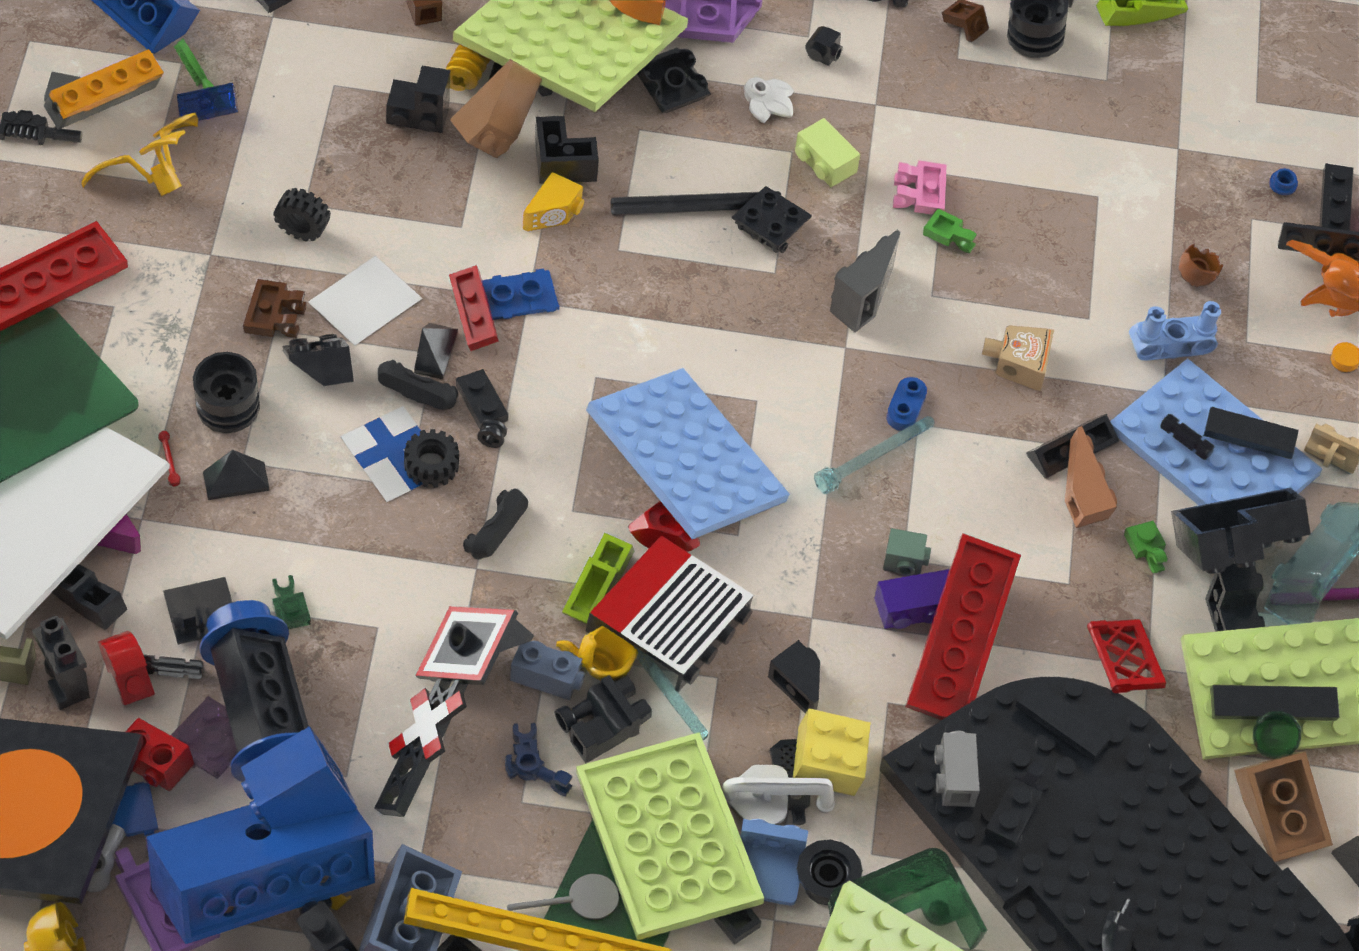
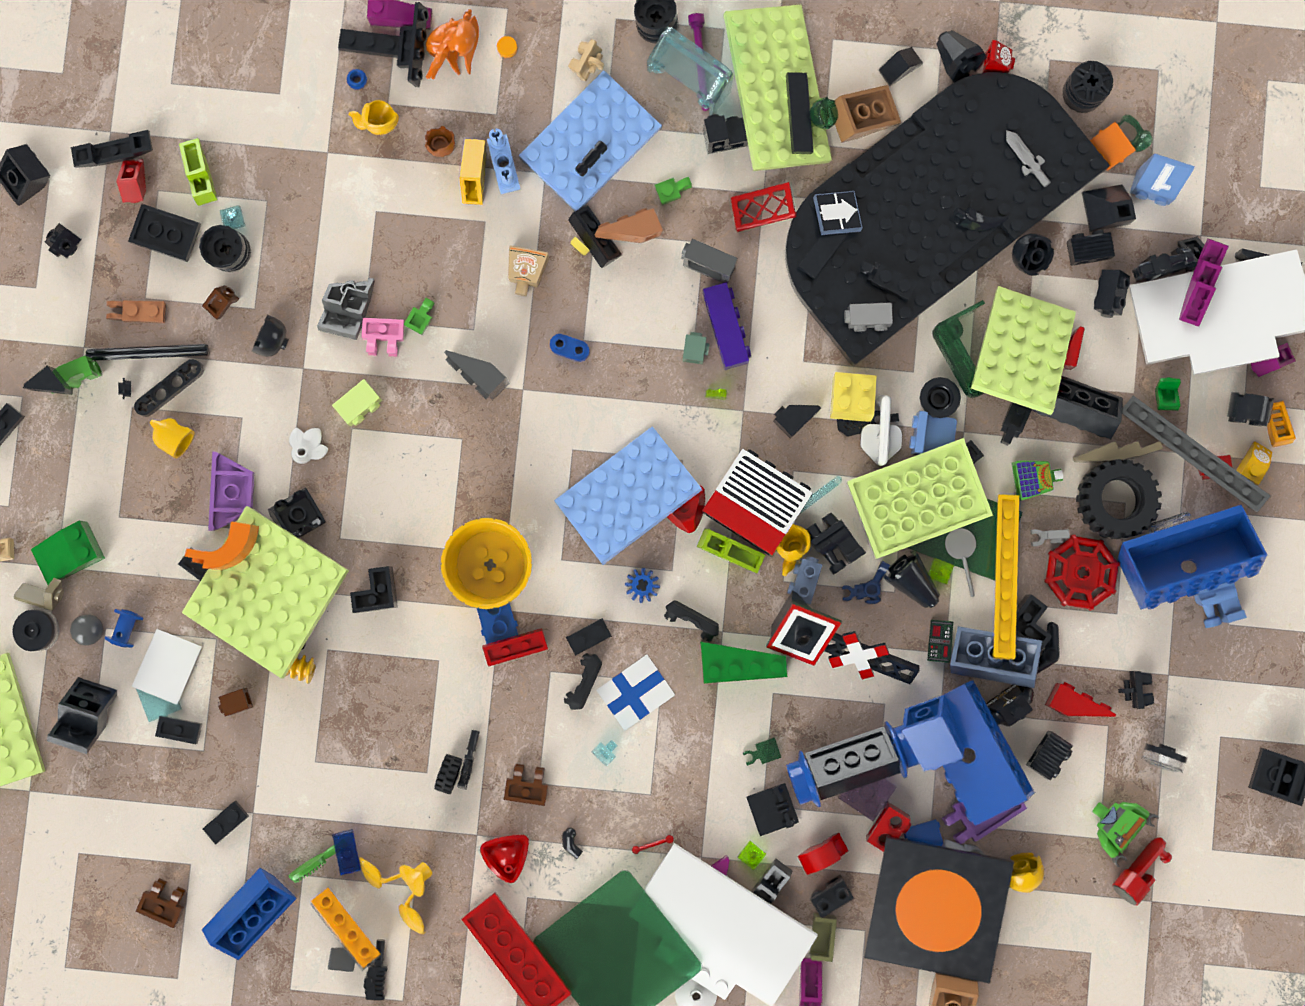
camera: 85 degrees left, 30 degrees up
black axle [144,655,204,679] -> none
black wheel [192,351,260,433] -> none
black slope [203,449,270,500] -> none
black slope [282,334,354,386] -> none
white sticker [308,256,422,345] -> none
black brick [386,65,450,133] -> none
black tyre [404,429,459,488] -> none
black slope [414,323,458,379] -> none
medium nougat slope [450,59,542,158] -> none
black bush [477,419,507,448] -> none
yellow slope [523,172,584,231] -> none
black axle [610,191,781,215] -> none
black hinge [732,186,812,253] -> none
black plate [805,26,843,66] -> none
clear light blue piece [814,416,935,495] -> none
red plate [905,533,1021,720] -> none
black piece [1171,488,1311,574] -> none
black tile [1203,407,1299,459] -> none
none -> clear light blue tile [219,205,246,229]
none -> black cylinder [251,314,289,357]
none -> dark grey slope [317,278,375,340]
none -> yellow hair [348,100,399,135]
none -> yellow piece [441,518,532,609]
none -> black piece [457,730,480,790]
none -> yellow slope [459,139,487,205]
none -> red hat [480,835,529,883]
none -> black arm [562,827,583,859]
none -> light yellow tile [570,237,590,256]
none -> clear light blue tile [591,740,617,766]
none -> blue gear [625,568,660,603]
none -> dark grey window [681,238,738,285]
none -> green wedge [700,642,788,684]
none -> clear neon green tile [705,389,727,400]
none -> clear neon green tile [737,840,766,870]
none -> tile [813,191,862,235]
none -> black cone [884,551,940,608]
none -> slope [927,620,954,663]
none -> clear neon green tile [929,558,954,585]

